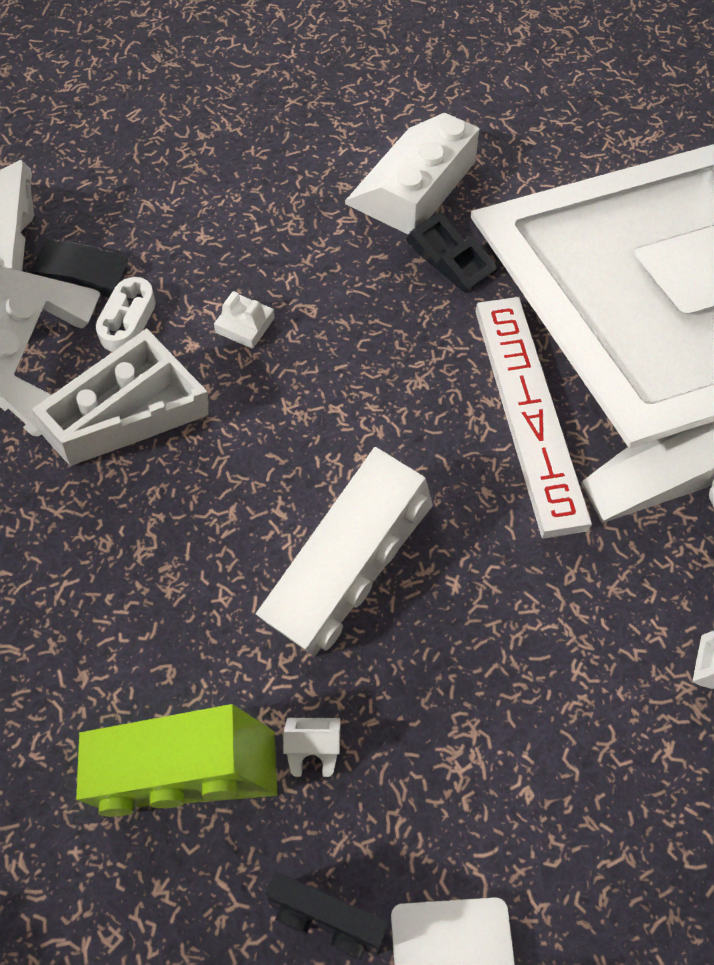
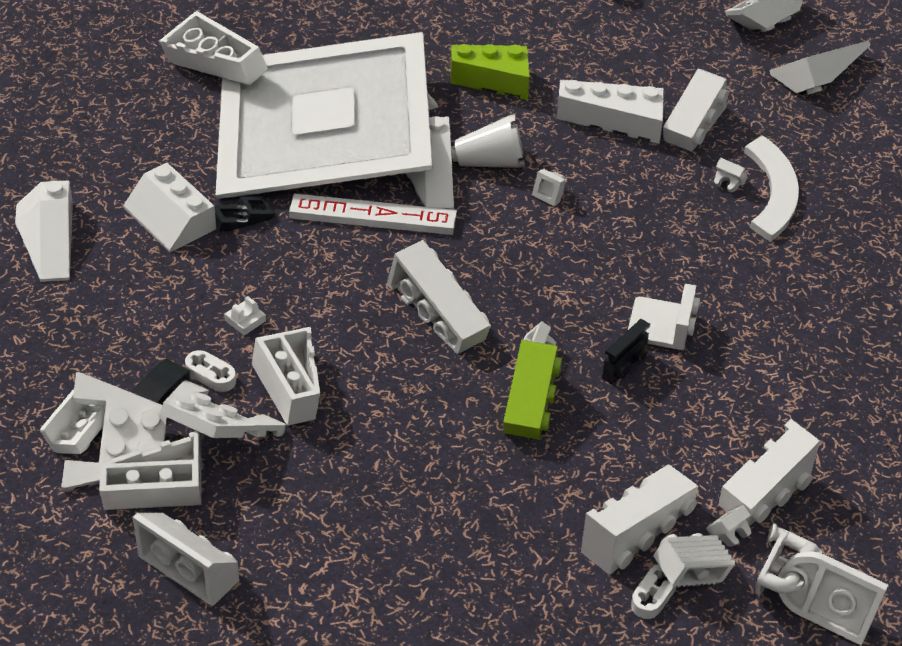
camera: 75 degrees left, 15 degrees down
none -> white wedge [15,180,73,282]

